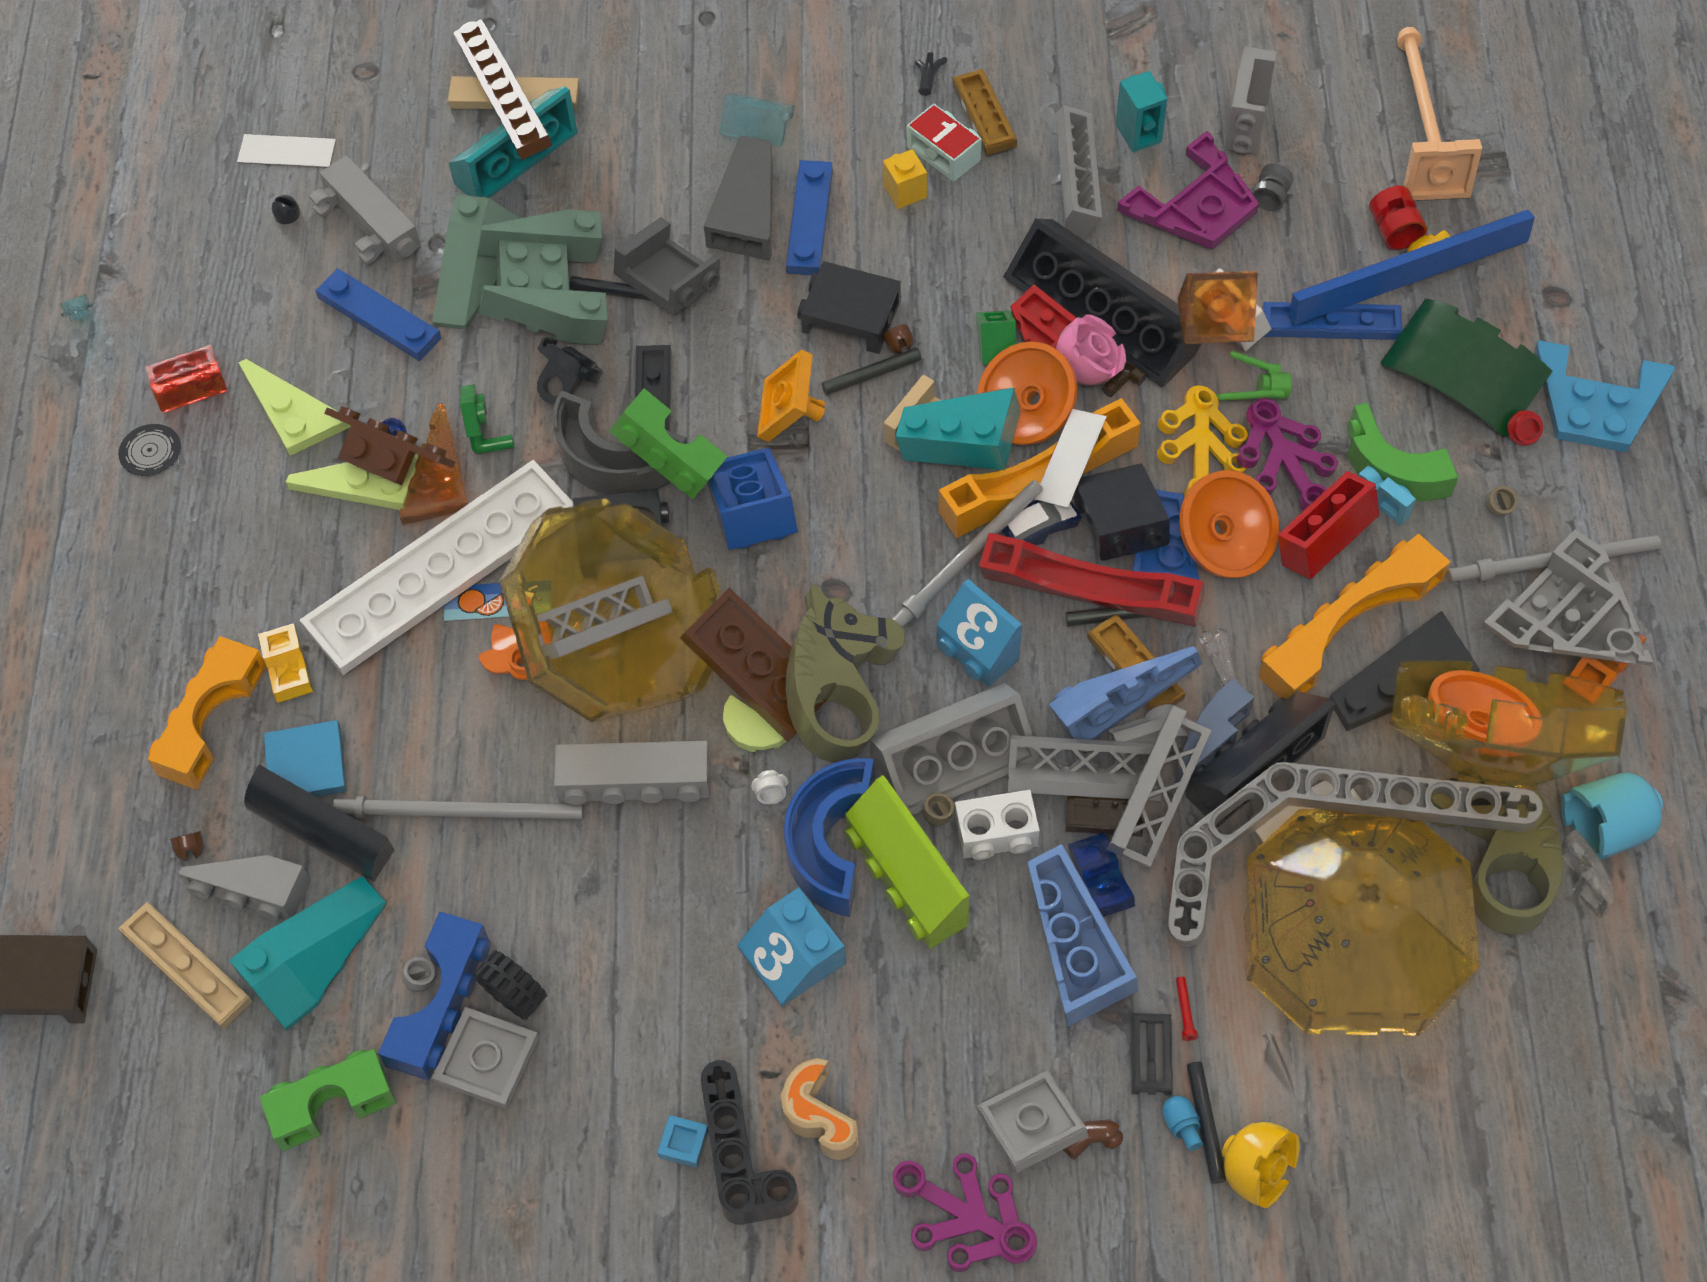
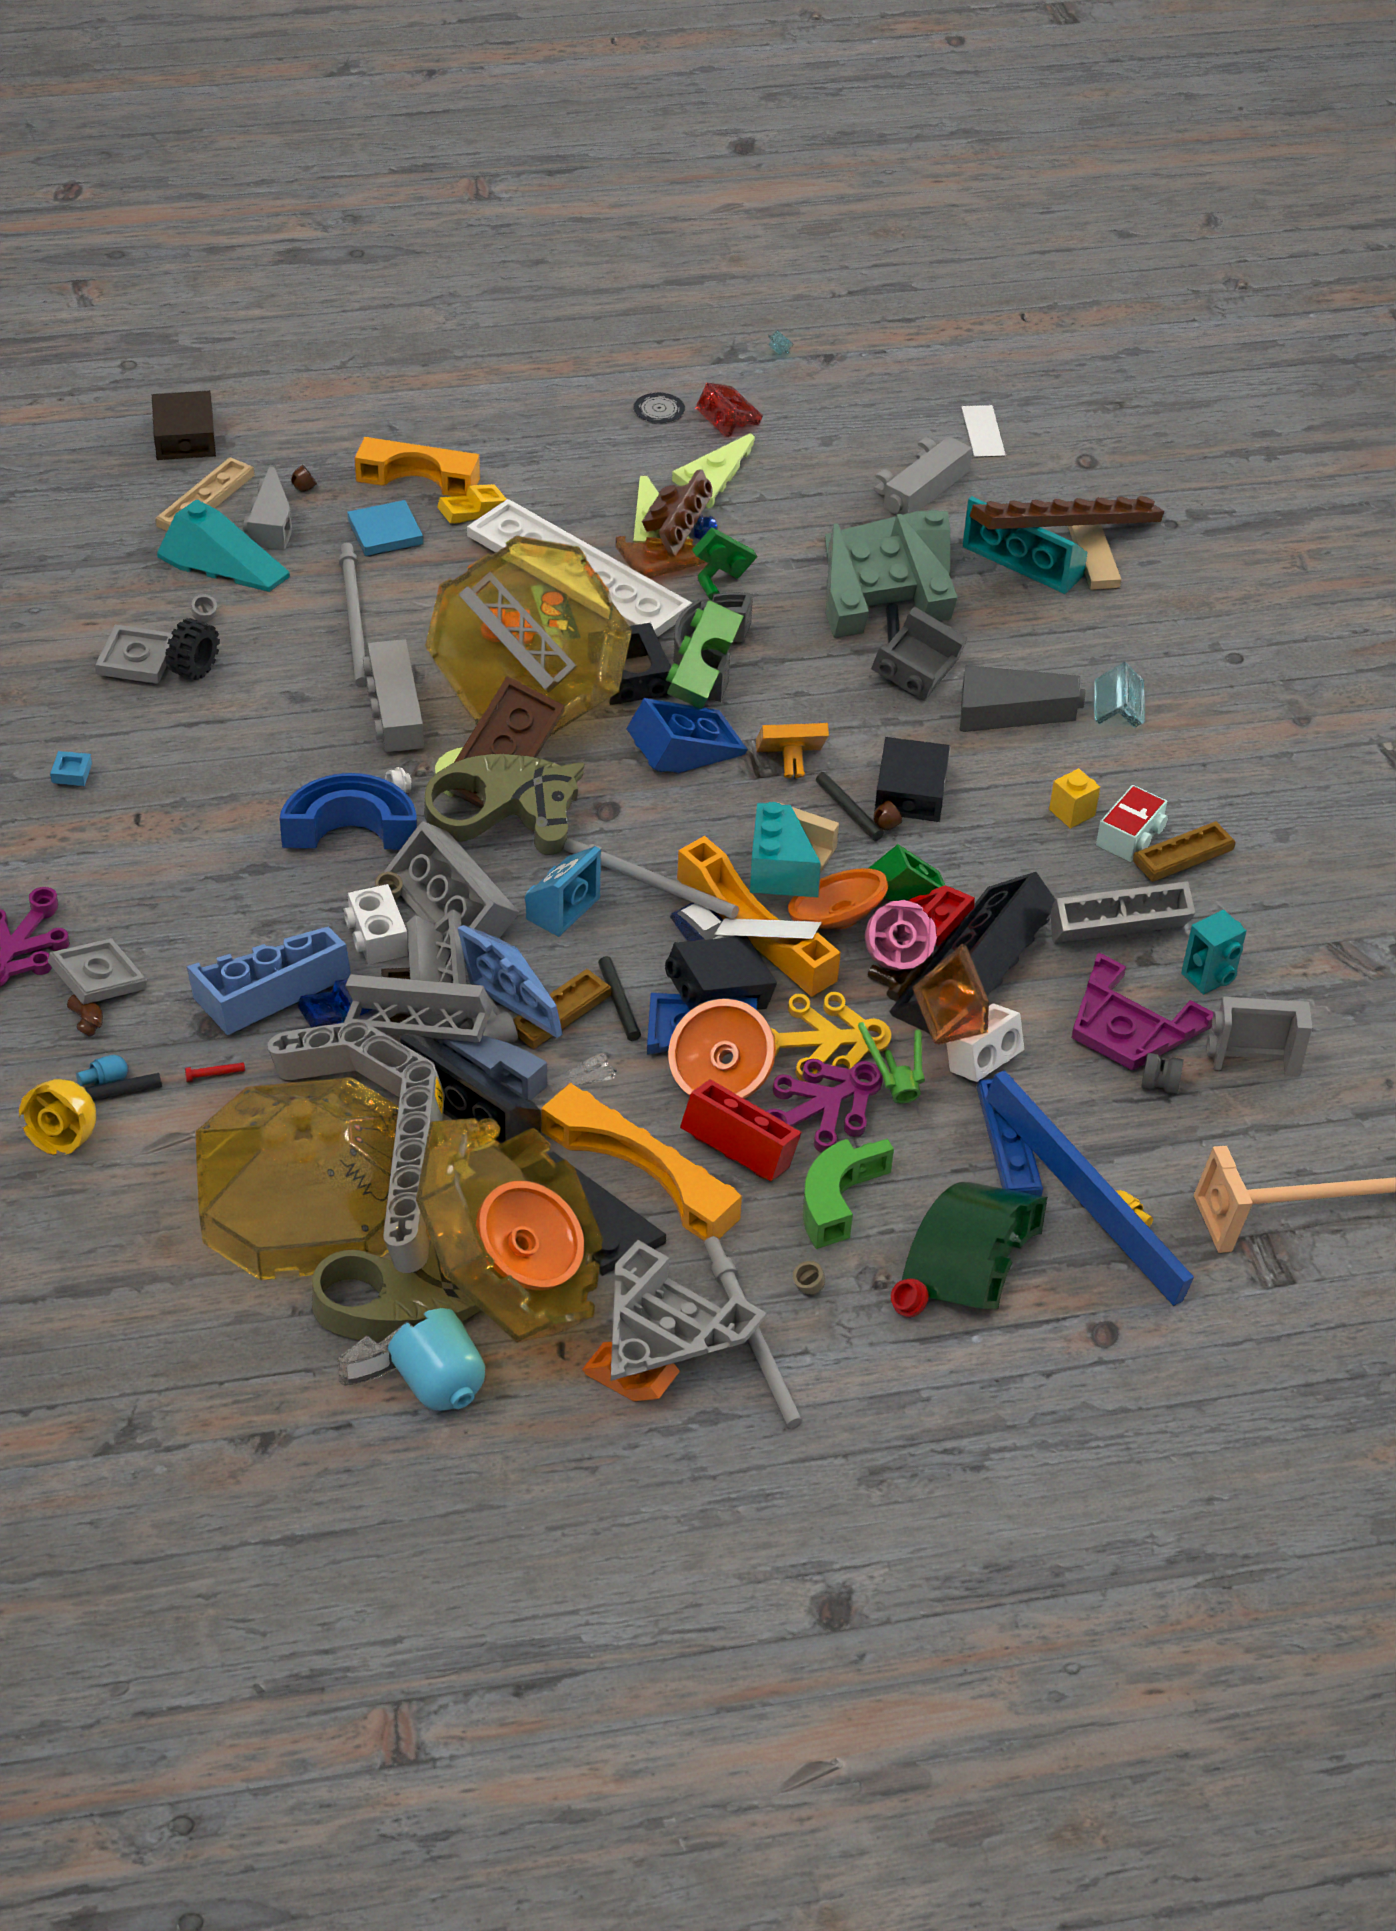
camera: 75 degrees right, 15 degrees down
black brick [244,764,395,882] -> none
bright green arch [259,1049,397,1151] -> none
black hinge [272,195,300,224] -> none
blue plate [315,268,442,361] -> none
blue arch [378,911,490,1081] -> none
black tile [537,336,604,403] -> none
black tile [635,345,672,431] -> none
black beam [701,1060,798,1225] -> none
dark azure slope [737,887,846,1007] -> none
tan animal [781,1058,858,1160] -> none
blue plate [786,160,833,275] -> none
lime slope [843,775,969,949] -> none
black bar [915,52,947,96] -> none
red arch [979,533,1205,627] -> none
black tile [1130,1013,1173,1095] -> none
medium azure plate [1358,466,1416,526] -> none
red wheel [1369,185,1428,250] -> none
dark azure wing [1535,340,1675,452] -> none

